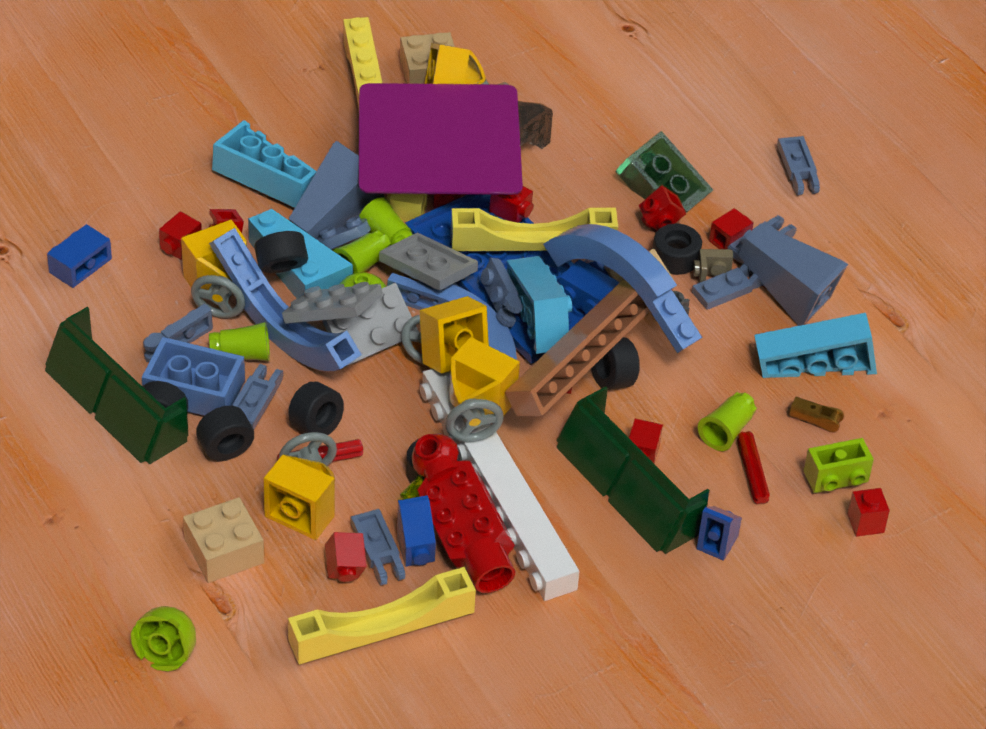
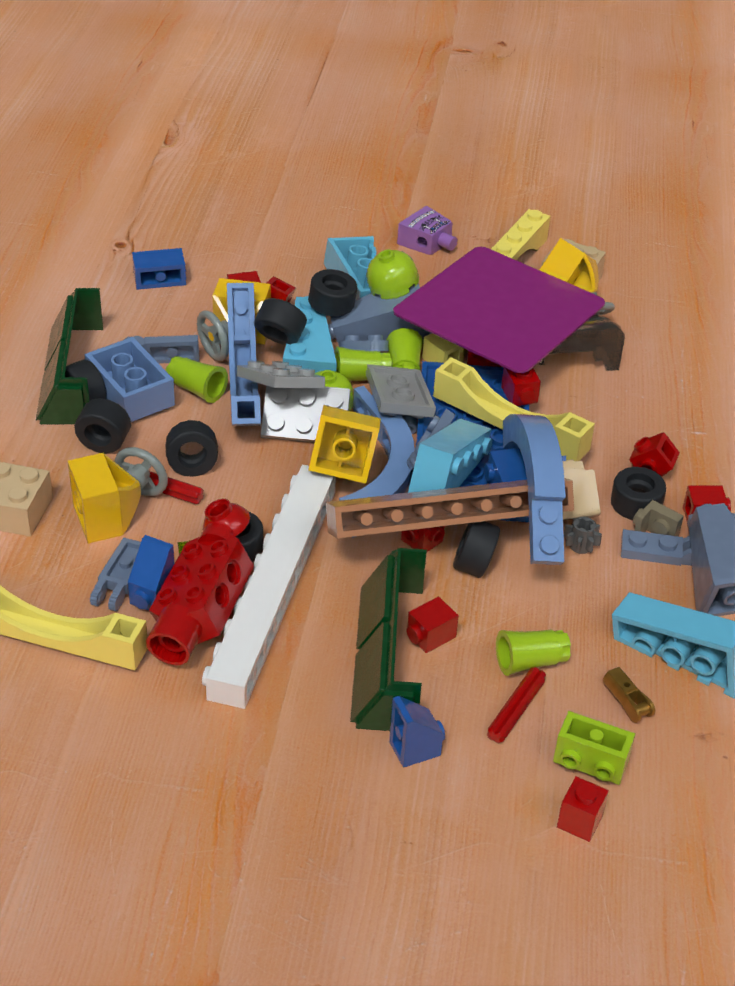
camera: 40 degrees right, 5 degrees down
sand blue hinge [232,364,284,429] -> none
red brick [325,532,367,582] -> none
yellow piece [445,337,520,442] -> none
clear green slope [615,131,713,213] -> none
none -> black tyre [308,269,357,317]
none -> lime cylinder [366,249,420,299]
none -> medium lavender torso [397,206,458,255]

